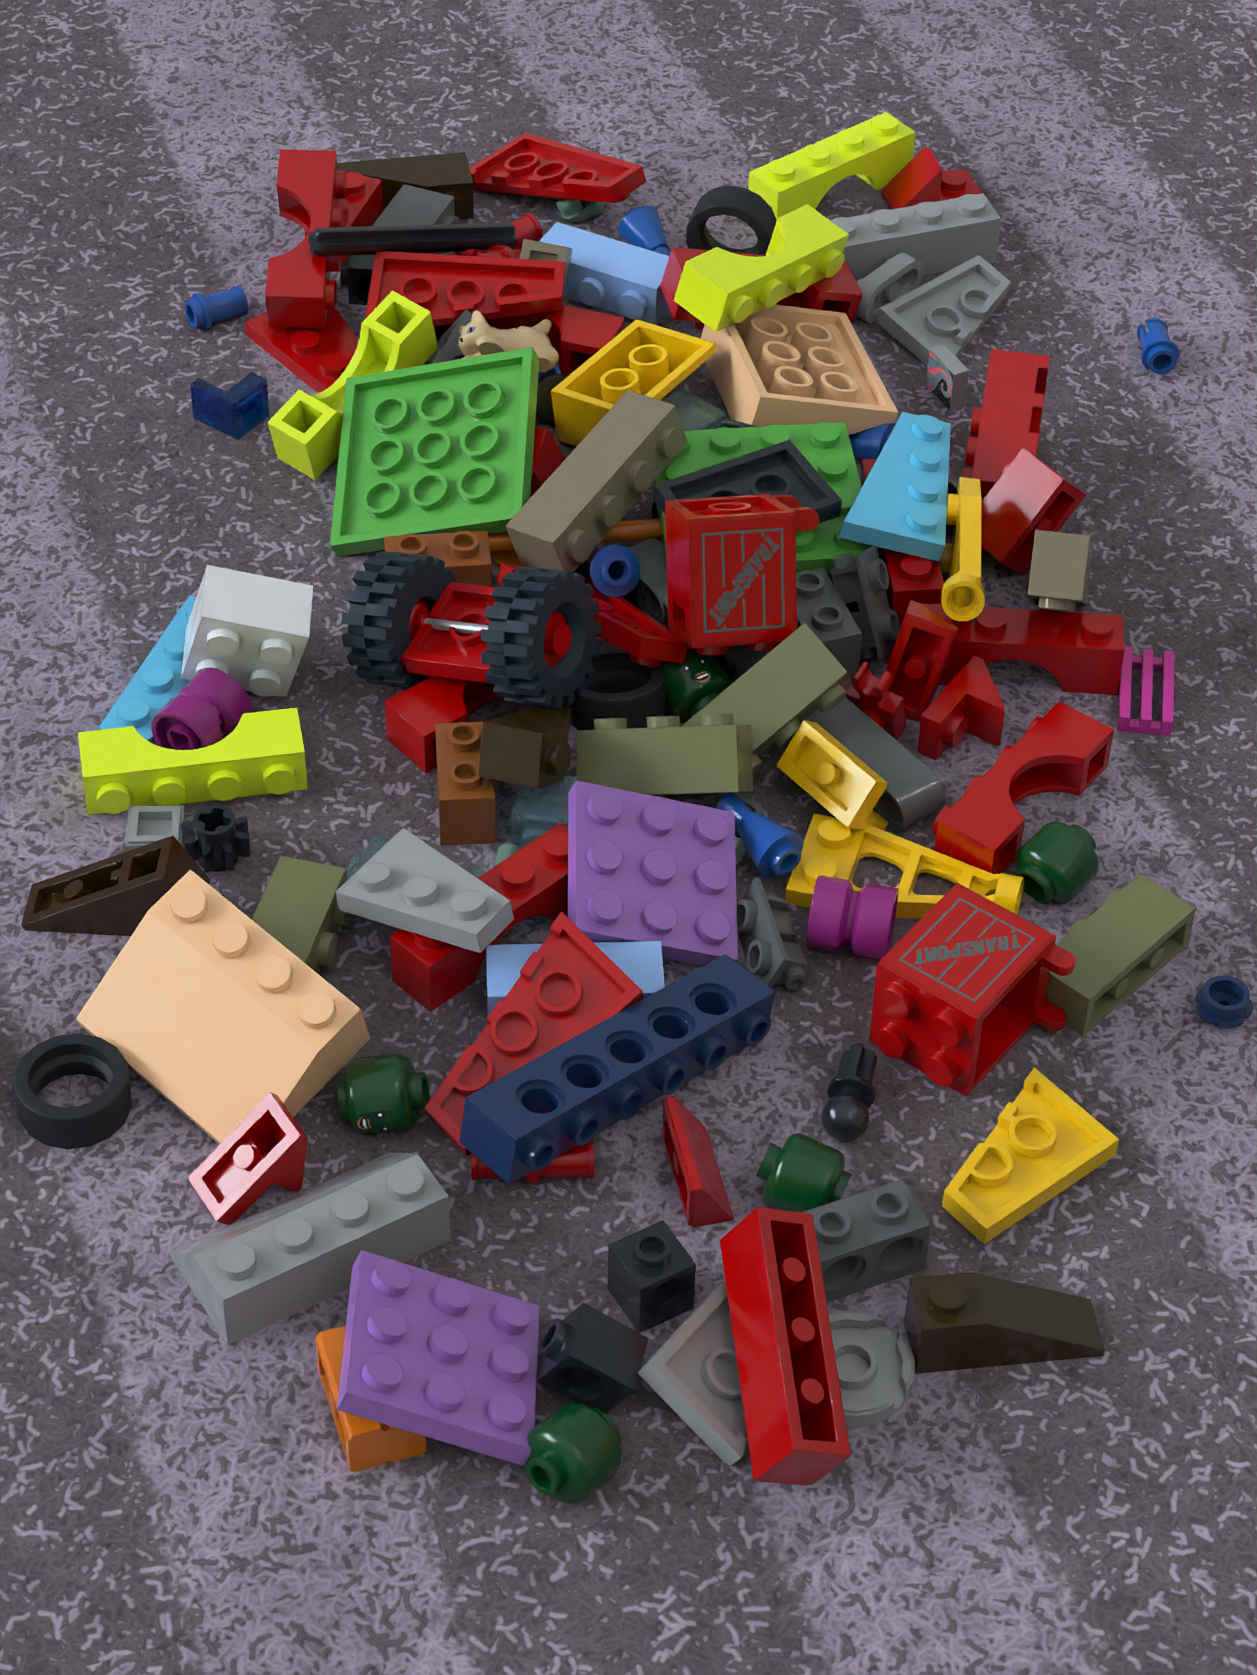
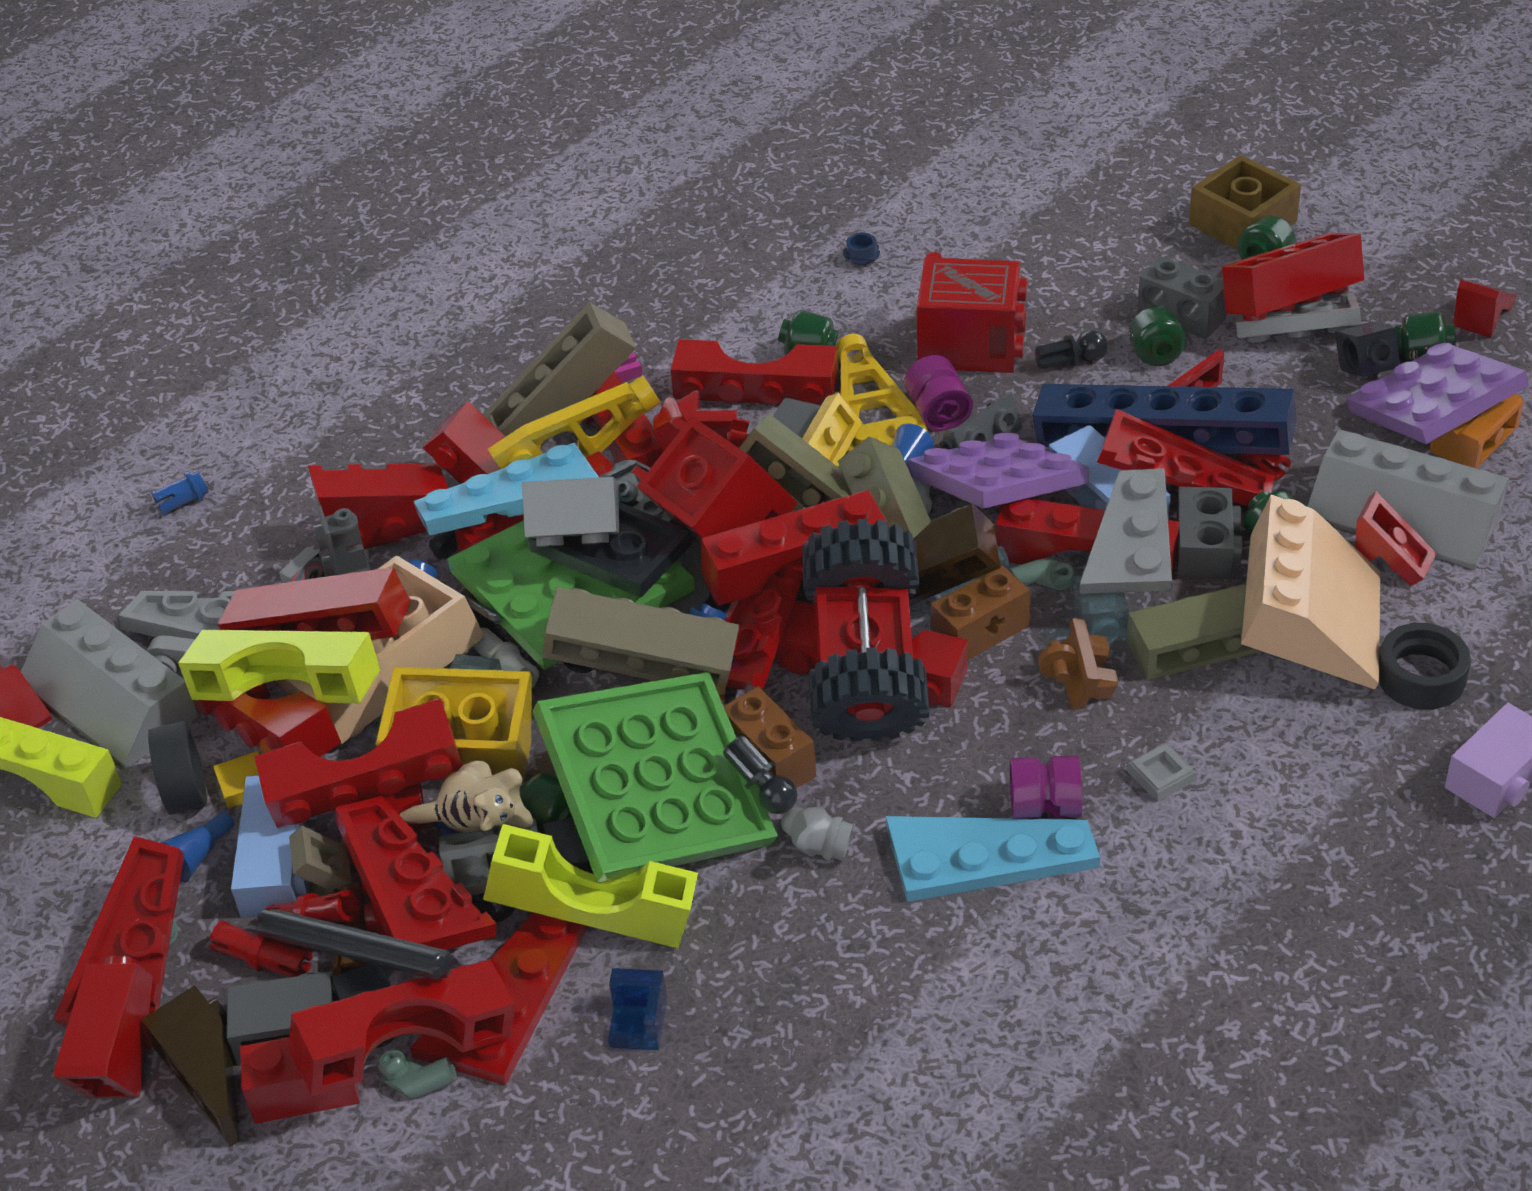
camera: 115 degrees left, 0 degrees up
dark brown slope [21,836,210,936] -> none
neon yellow arch [78,708,308,815] -> none
white brick [181,565,313,696] -> none
black gear [181,805,251,873] -> none
blue pin [185,286,249,330] -> none
black brick [607,1220,696,1333] -> none
dark brown slope [904,1272,1105,1374] -> none
yellow wing [942,1067,1119,1244] -> none
olive brick [1046,874,1196,1036] -> none
none -> red slope [54,956,153,1098]
none -> brick [217,567,411,640]
none -> red arch [254,698,463,828]
none -> dark grey hinge [313,505,370,577]
none -> light grey slope [522,477,619,547]
none -> red arch [701,490,887,606]
none -> black axle [723,735,798,814]
none -> light grey animal [781,807,854,862]
none -> dark orange hips [1038,618,1118,710]
none -> dark grey brick [1176,487,1242,579]
none -> pearl gold brick [1189,154,1301,250]
none -> dark green head [1237,215,1296,260]
none -> red slope [1453,279,1517,338]

